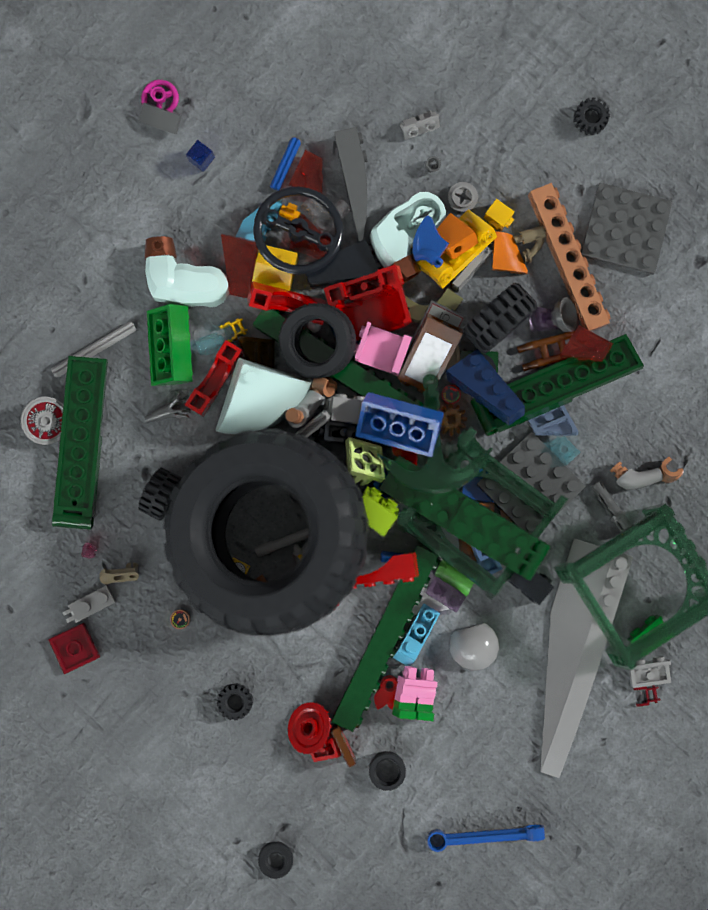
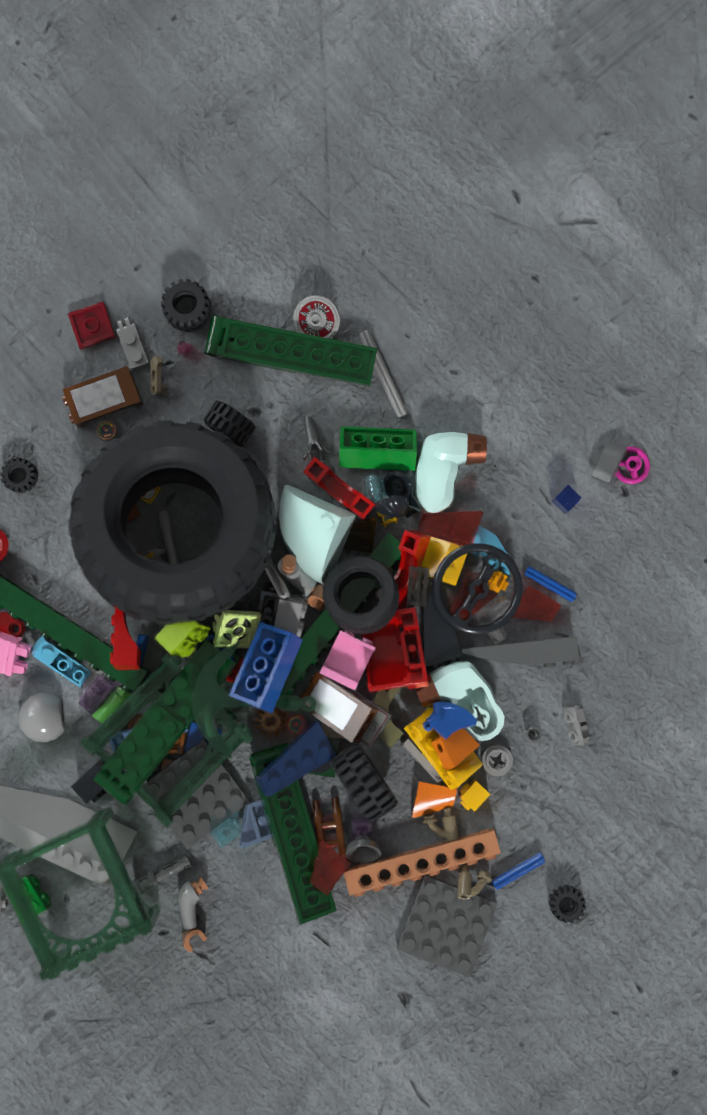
camera: 90 degrees right, 0 degrees up
none -> panel [62,366,143,428]
none -> black tyre [161,279,211,332]
none -> black animal [375,471,422,518]
none -> clear smoke slope [407,566,432,607]
none -> dark tan plant [457,866,492,900]
none -> blue axle [492,853,545,890]

